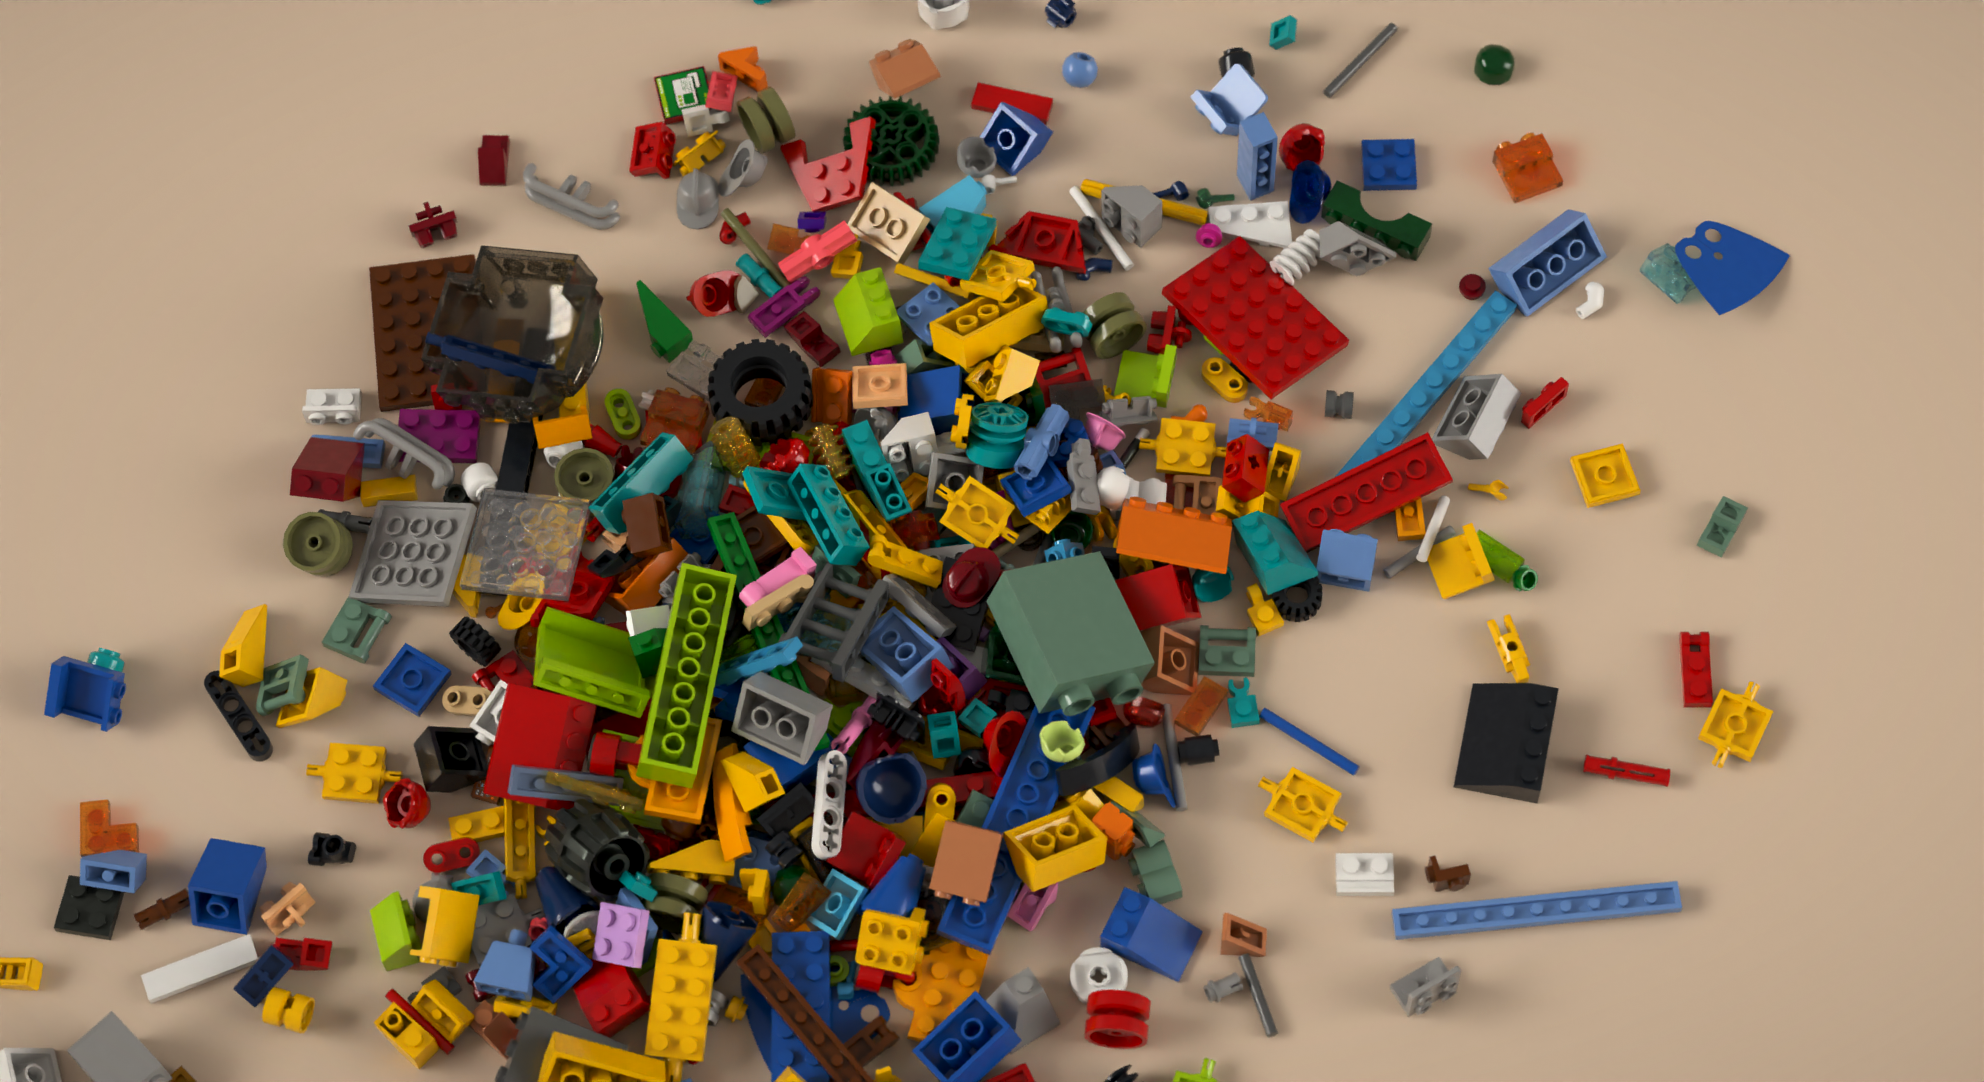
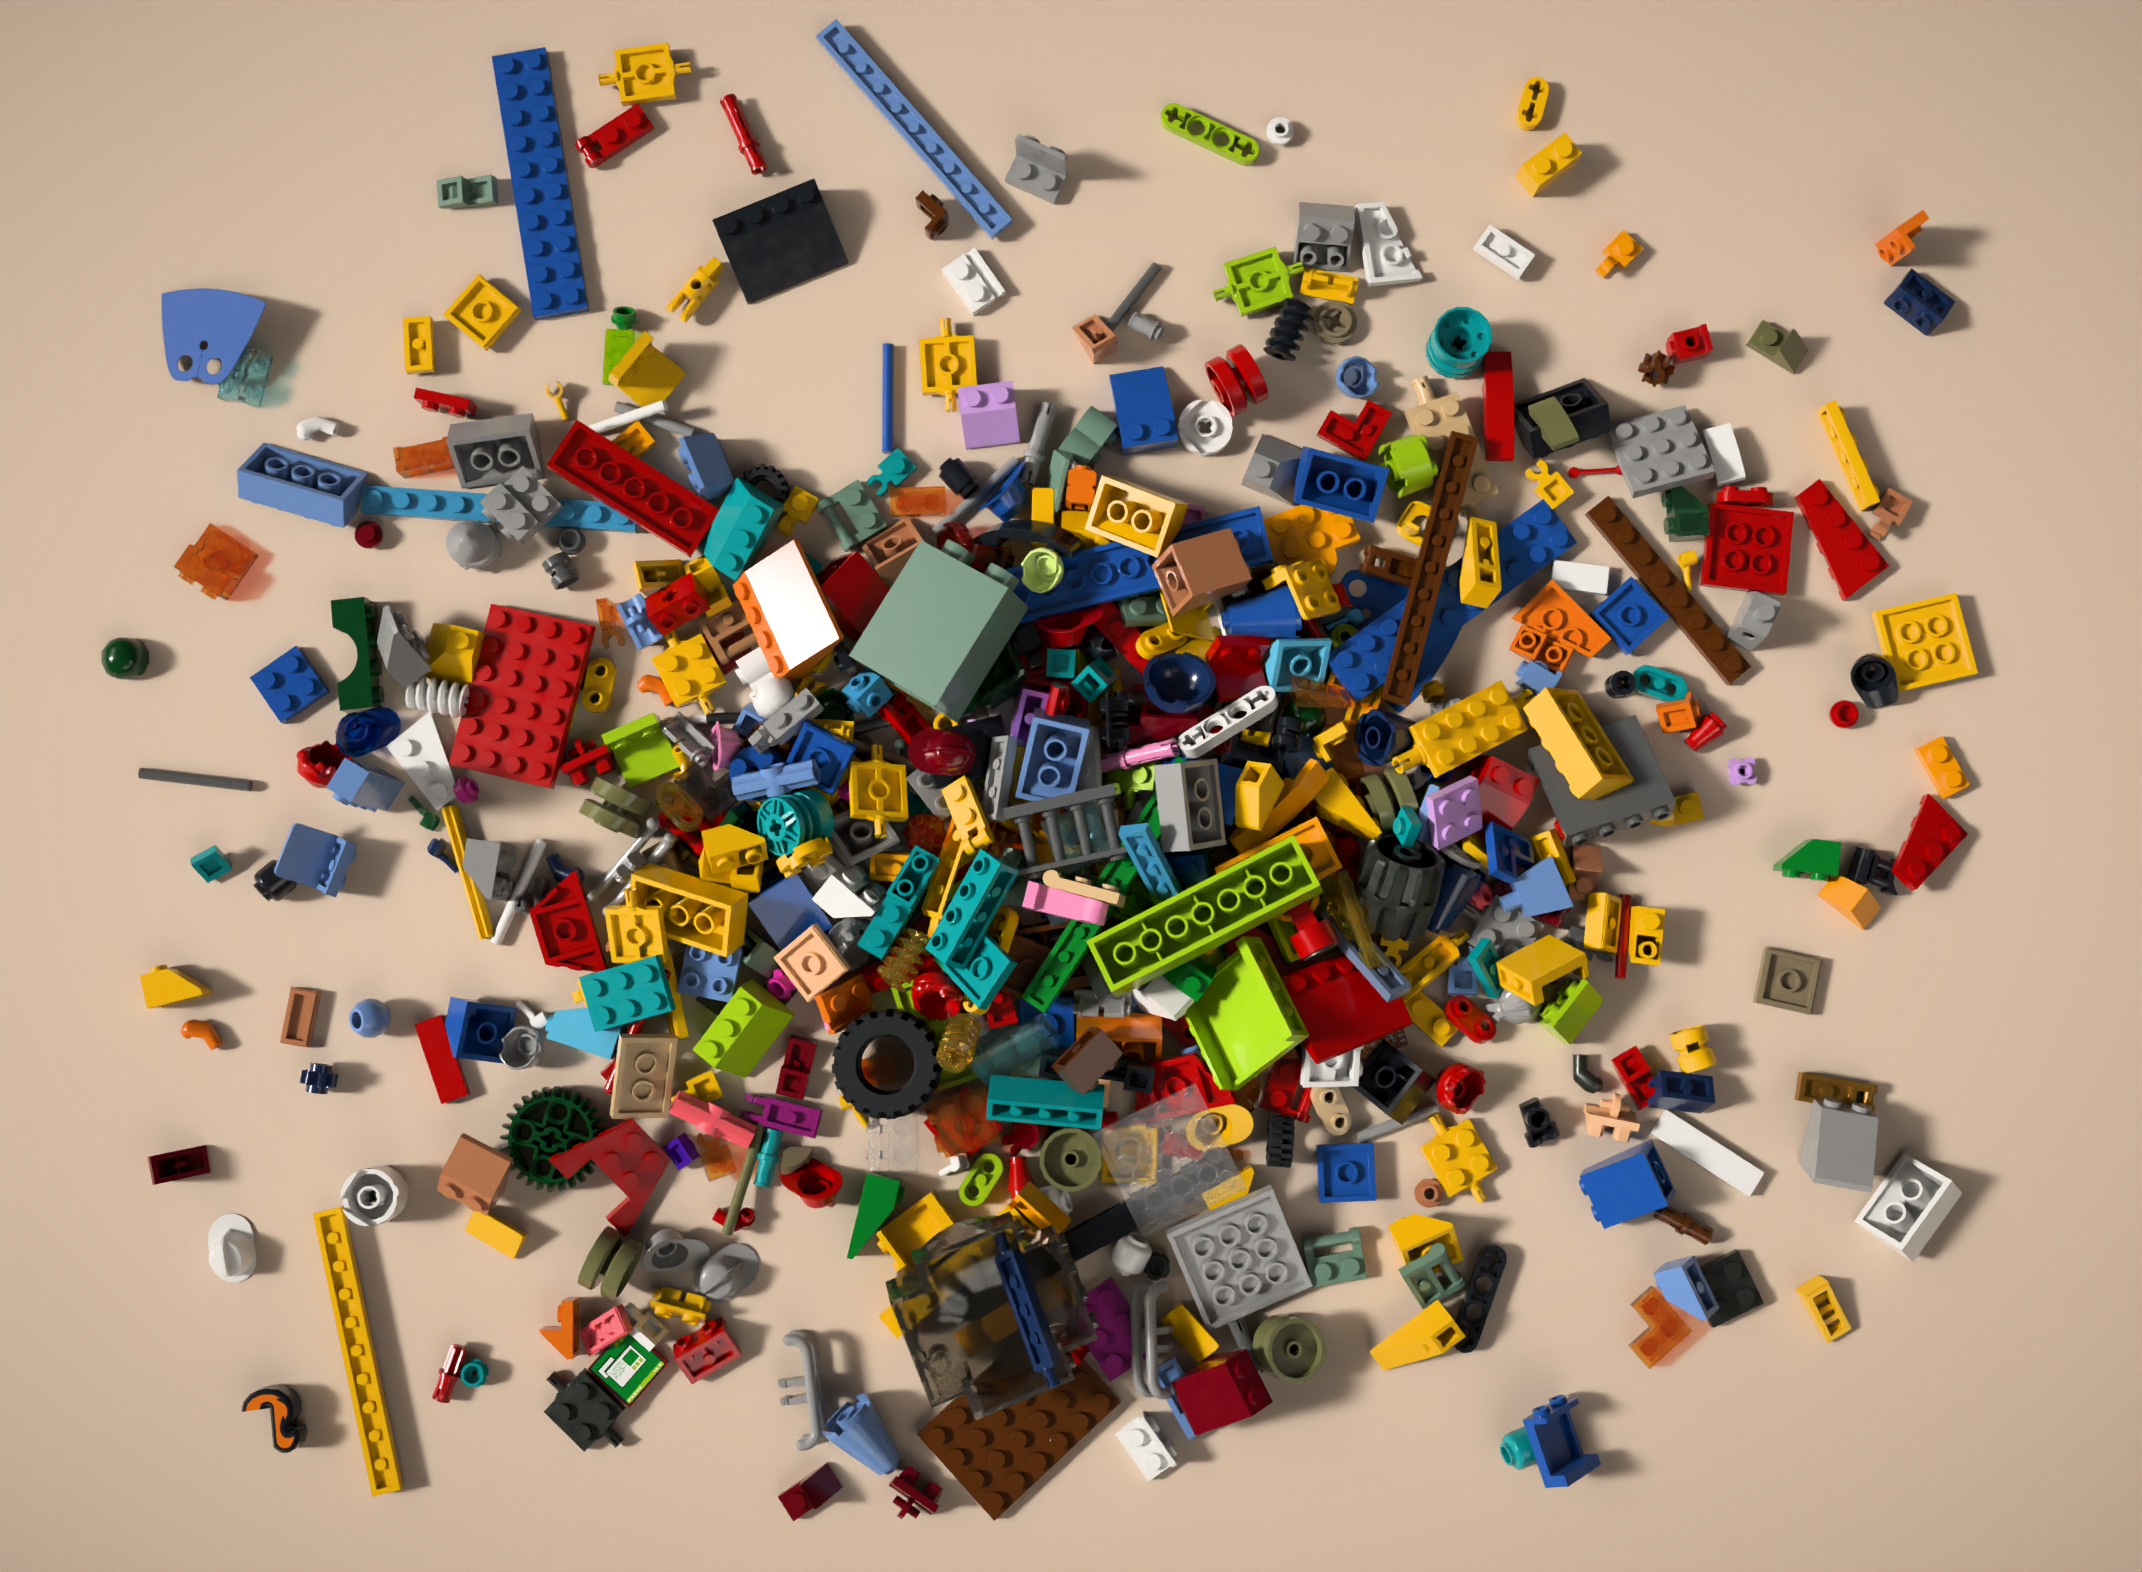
camera: 125 degrees left, 20 degrees up
teal plate [1041,307,1093,337] -> none
none -> nougat tile [280,987,322,1048]
none -> clear orange hinge [393,436,455,479]
none -> yellow plate [403,316,436,374]
none -> yellow slope [425,623,485,687]
none -> light grey hair [446,520,502,572]
none -> yellow slope [465,1211,529,1259]
none -> light grey plate [480,466,563,545]
none -> blue plate [492,47,590,320]
none -> pearl dark grey plate [544,1368,626,1452]
none -> dark grey plate [557,527,586,555]
none -> clear yellow plate [655,782,703,832]
none -> medium blue cone [823,1393,900,1475]
none -> yellow panel [876,1190,966,1280]
none -> lavender slope [957,381,1020,450]
none -> light grey pin [1019,402,1058,486]
none -> light grey bar [1356,1102,1439,1143]
none -> nougat plate [1414,1179,1443,1208]
none -> pearl dark grey arm [1573,1055,1603,1093]

